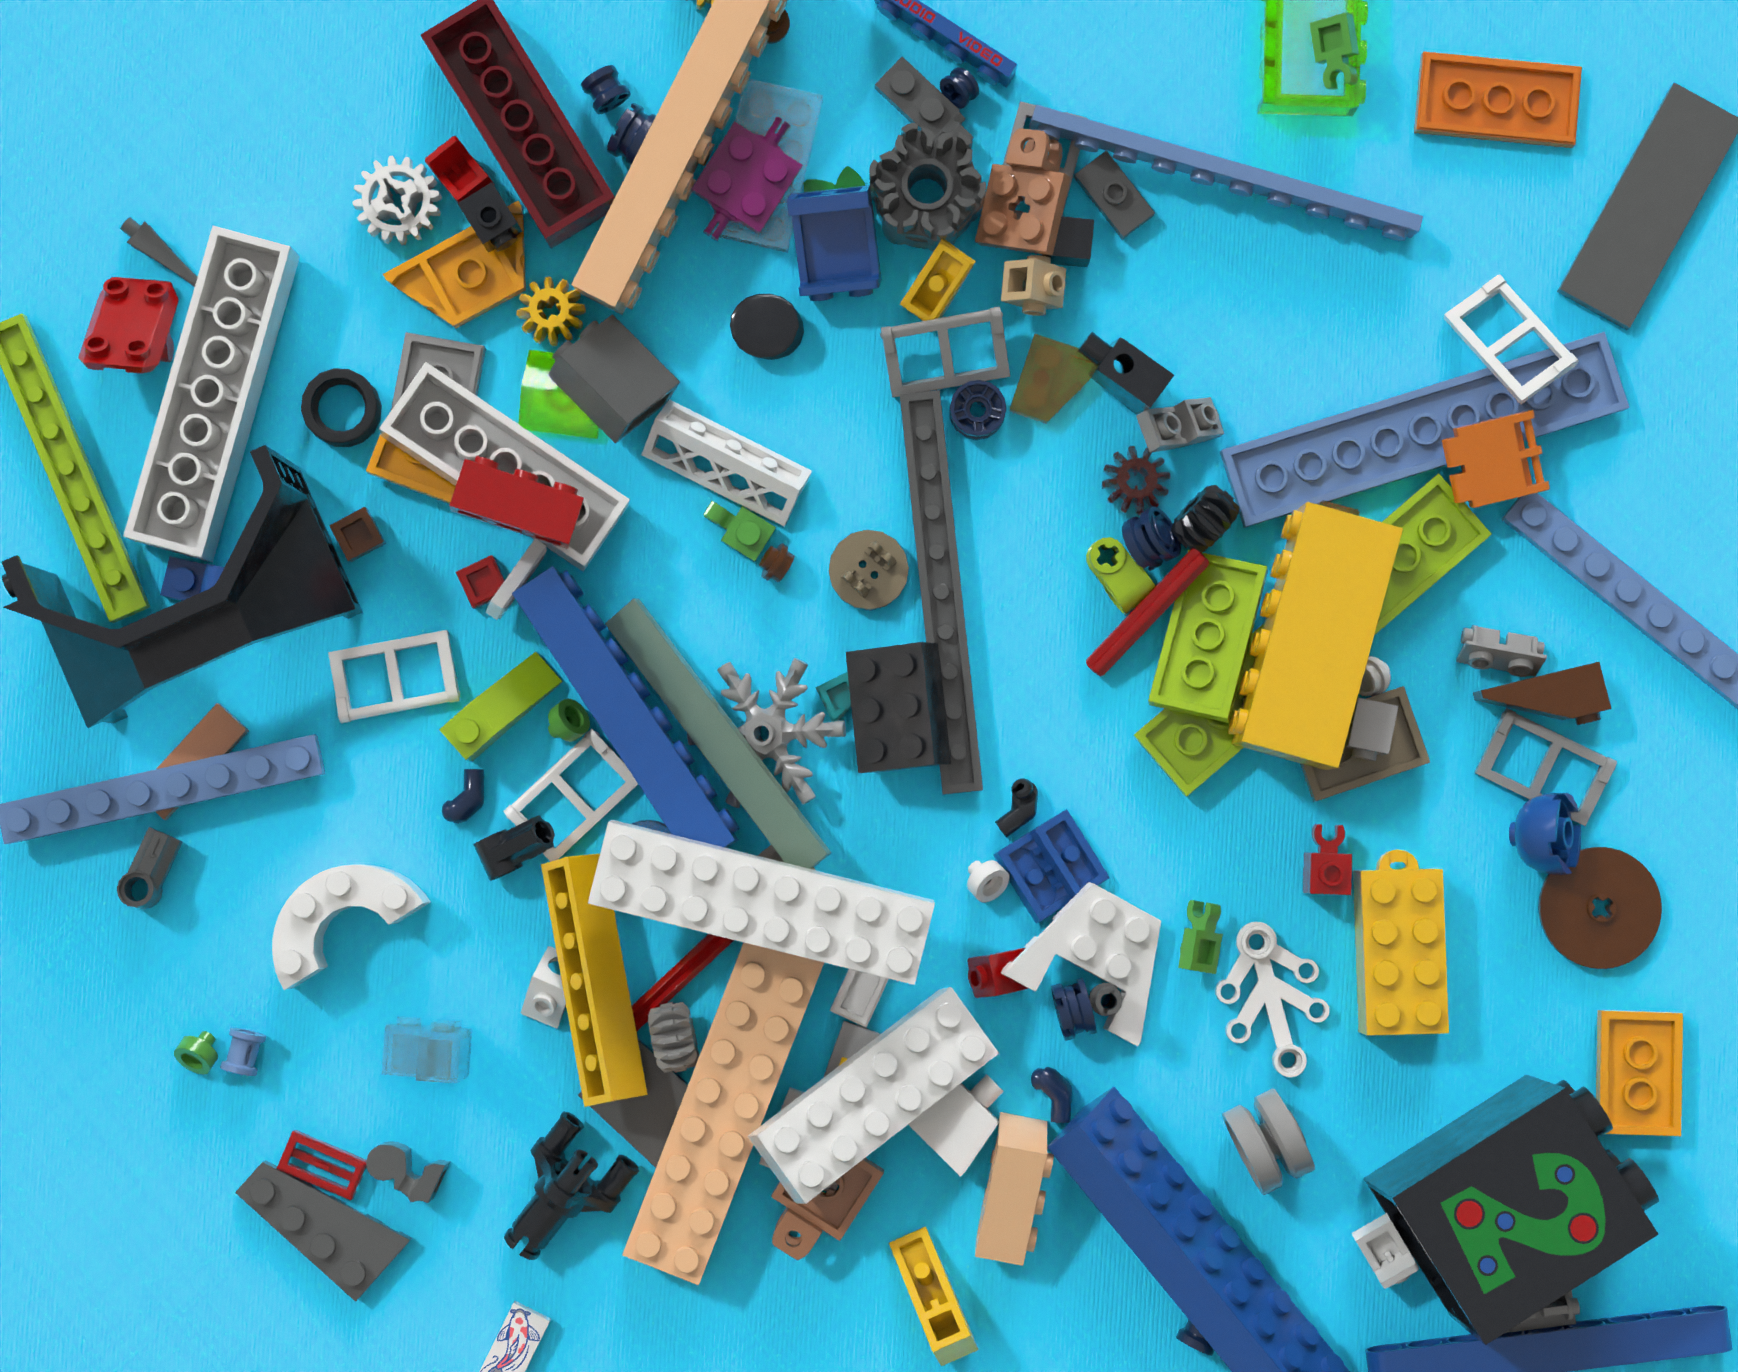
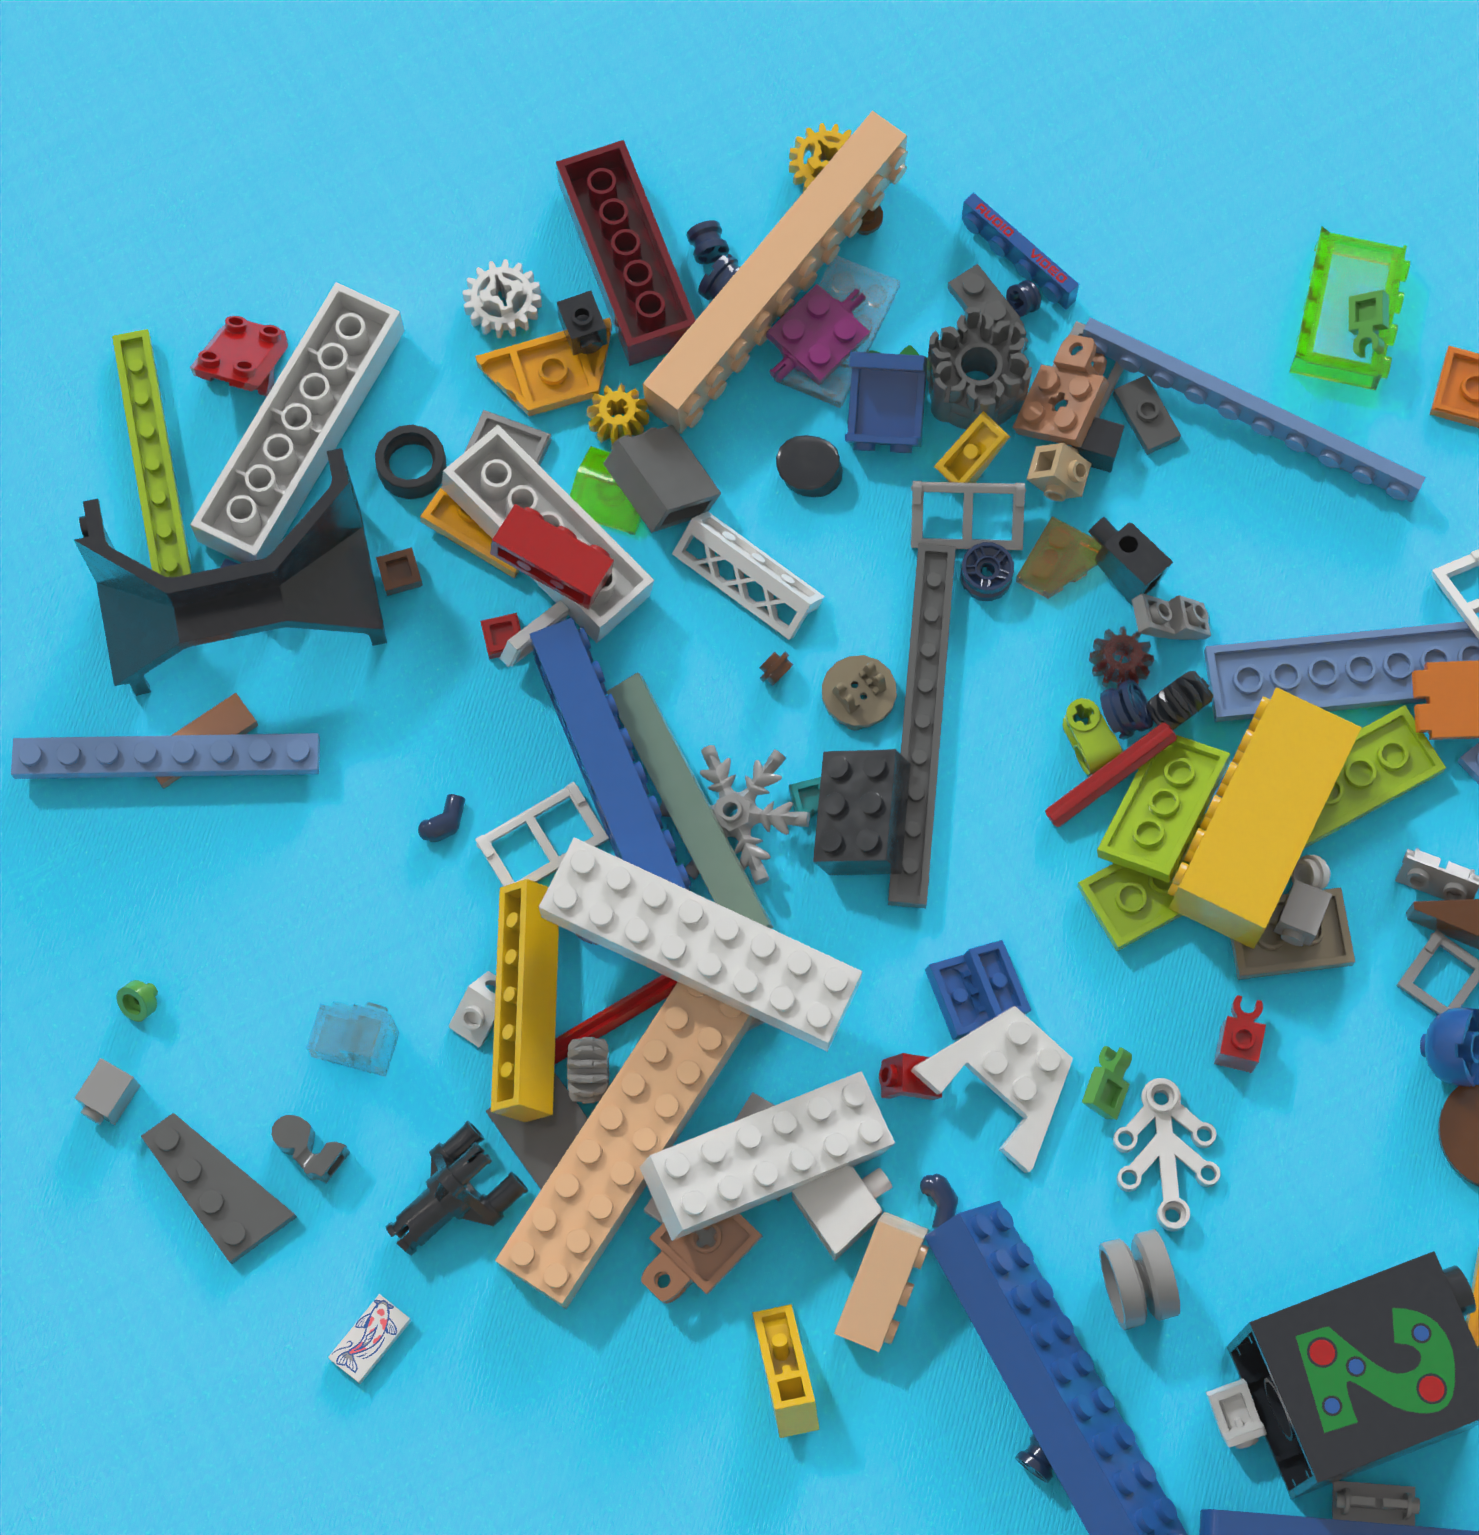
camera: 10 degrees right, 15 degrees down
dark grey piece [117,827,183,909] -> none
dark grey piece [120,217,198,287] -> none
medium blue bush [220,1028,266,1076] -> none
white brick [272,864,431,990] -> none
red tile [276,1130,367,1200] -> none
white window [328,630,461,724] -> none
red bracket [425,136,495,203] -> none
lime slope [439,652,563,762] -> none
black piece [473,815,555,881] -> none
bright green tile [548,698,590,742] -> none
bright green plate [703,501,776,562] -> none
white tile [830,969,889,1028] -> none
white tile [967,860,1009,903] -> none
black arm [995,778,1038,838] -> none
dark blue wheel [1051,978,1097,1041] -> none
dark grey pin [1089,983,1122,1016] -> none
yellow piece [1353,849,1449,1035] -> none
none -> light grey brick [74,1058,141,1125]

